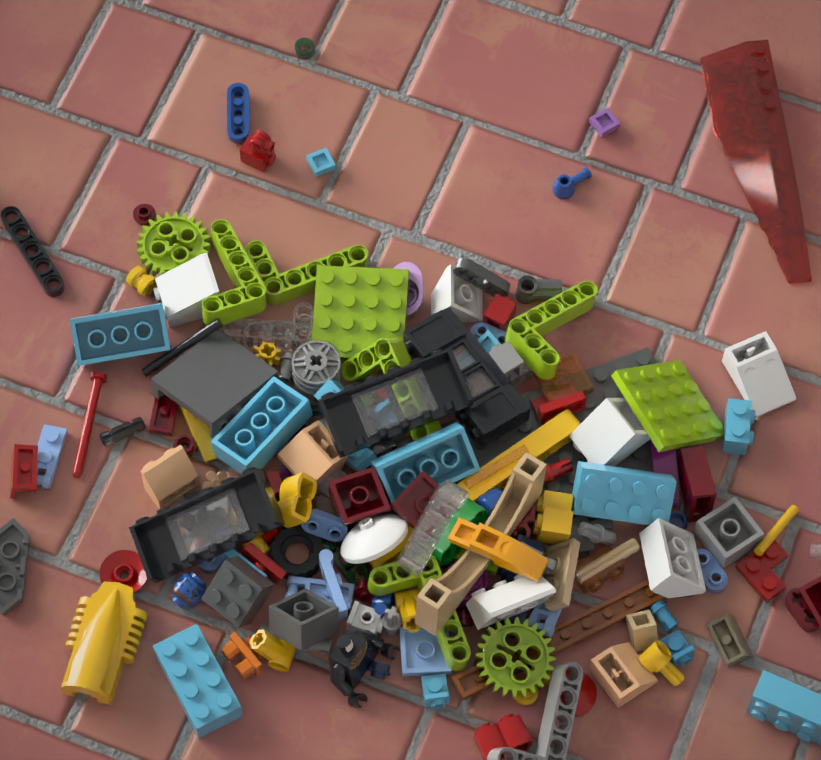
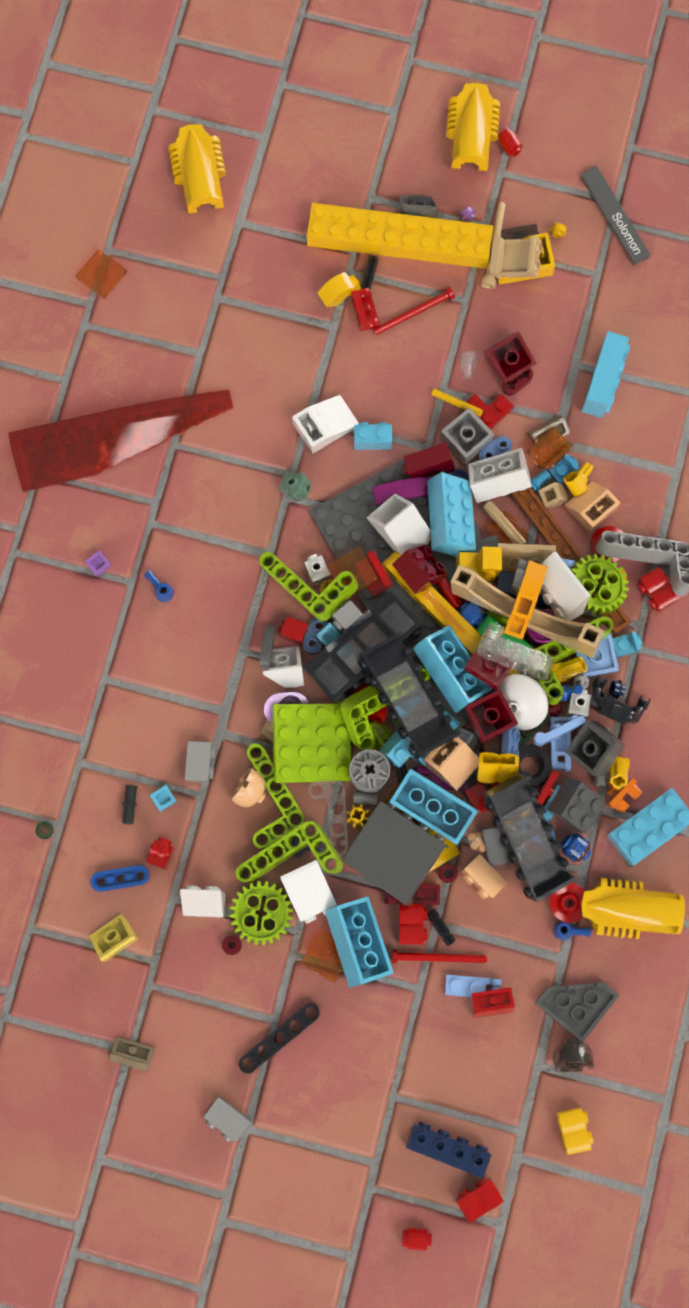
camera: 95 degrees left, 15 degrees up
yellow wheel [126,265,156,297] -> none
black bar [142,318,223,377] -> none
dark grey piece [515,275,562,304] -> none
light grey axle [577,522,616,546] -> none
lime plate [611,360,724,452] -> none
none -> light yellow slope [89,913,139,962]
none -> dark tan slope [110,1037,155,1071]
none -> pearl dark grey axle [122,785,138,825]
none -> white slope [180,886,226,918]
none -> light grey brick [185,741,216,783]
none -> light nougat cylinder [229,768,266,807]
none -> sand green brick [279,472,312,501]
none -> clear orange plate [300,929,343,984]
none -> white brick [304,554,331,586]
none -> dark red slope [392,545,448,594]
none -> red brick [399,904,427,945]
none -> clear orange bracket [526,427,573,470]
none -> blue bar [553,921,591,940]

